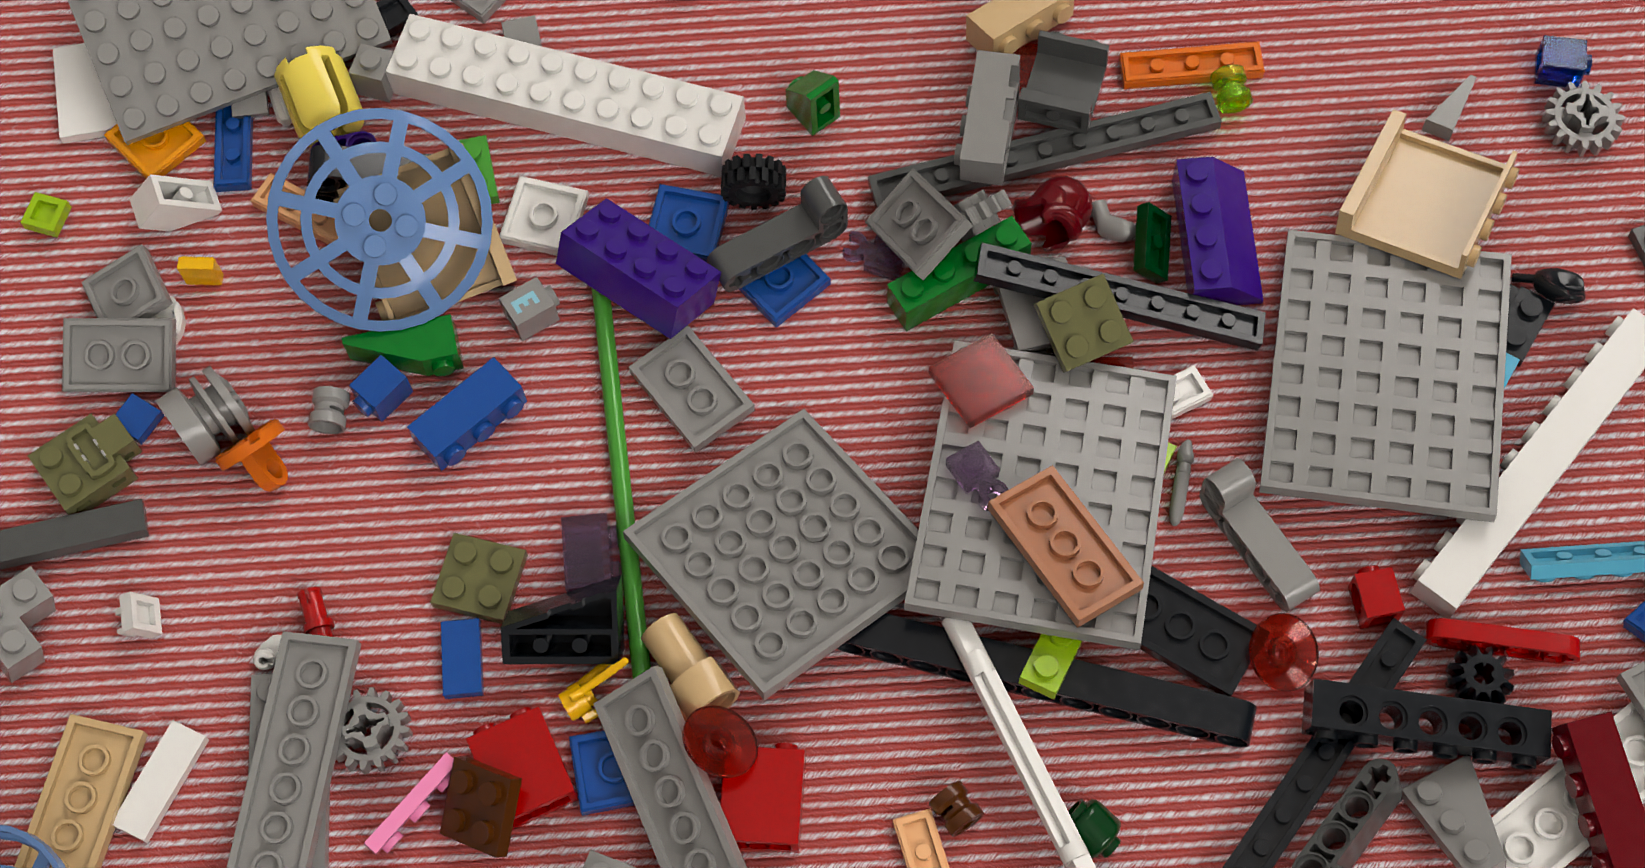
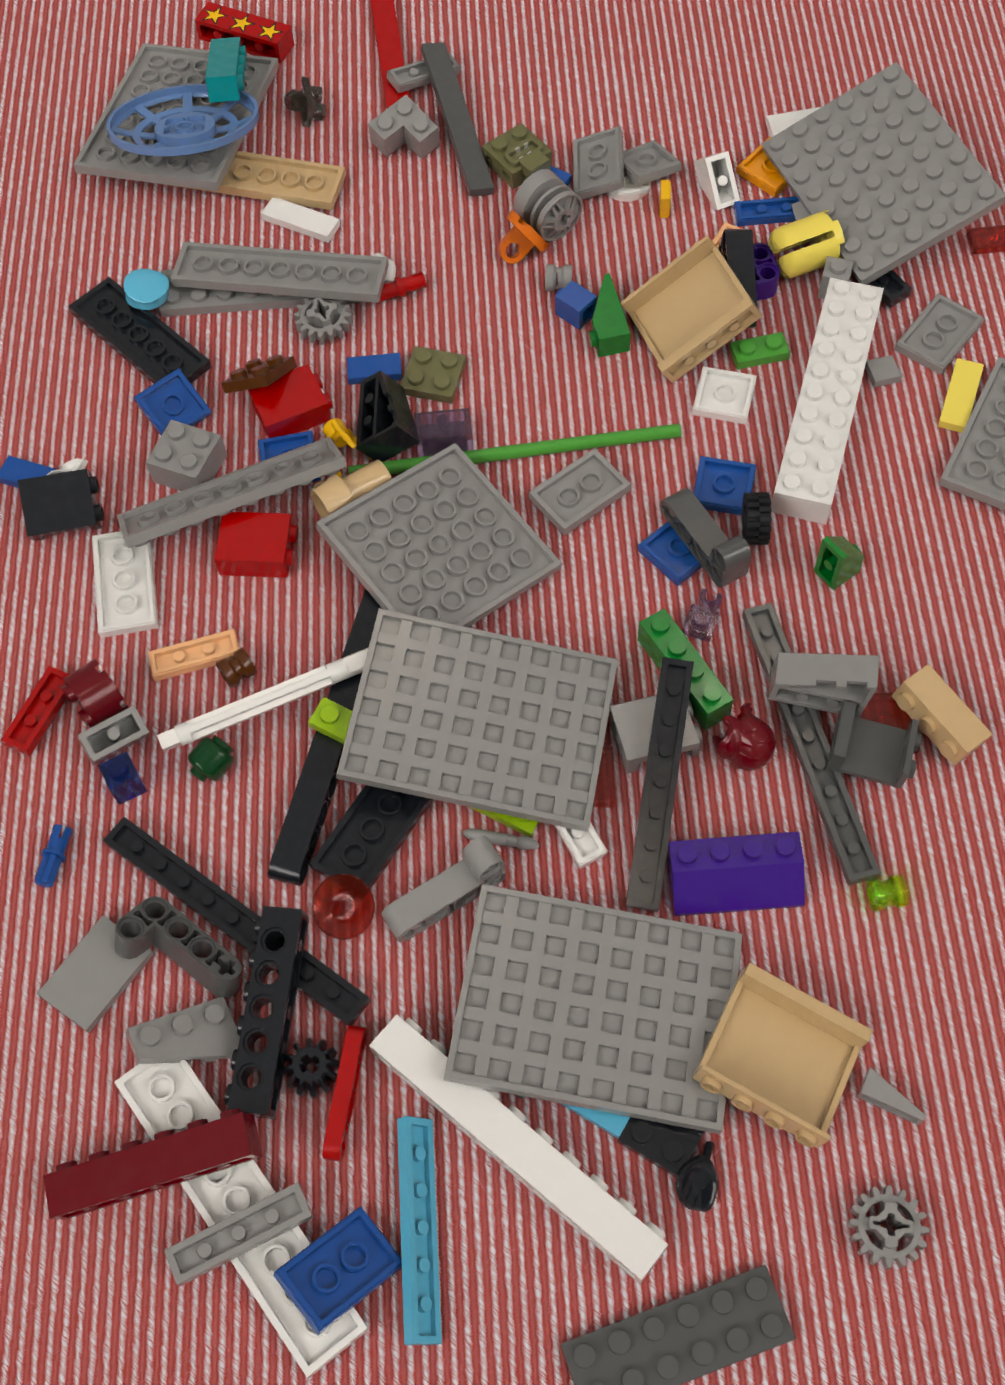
camera: 90 degrees right, 5 degrees down
lime plate [20,192,72,238] -> none
white tile [115,592,162,639] -> none
medium blue dish [266,108,493,332] -> none
bright pink plate [364,752,454,855] -> none
blue brick [407,357,527,471] -> none
light grey brick [499,277,560,341] -> none
dark purple brick [556,198,721,339] -> none
clear red dish [682,705,758,778] -> none
light grey tile [865,168,973,281] -> none
clear red tile [929,333,1034,428] -> none
clear purple plate [946,440,1008,511] -> none
light grey gear [954,189,1012,242] -> none
nougat plate [987,465,1144,628] -> none
olive plate [1033,273,1134,373] -> none
light grey arm [1091,200,1136,242] -> none
orange tile [1119,41,1265,90] -> none
dark green plate [1133,202,1172,284] -> none
red brick [1348,565,1405,630] -> none
clear blue brick [1534,35,1592,88] -> none

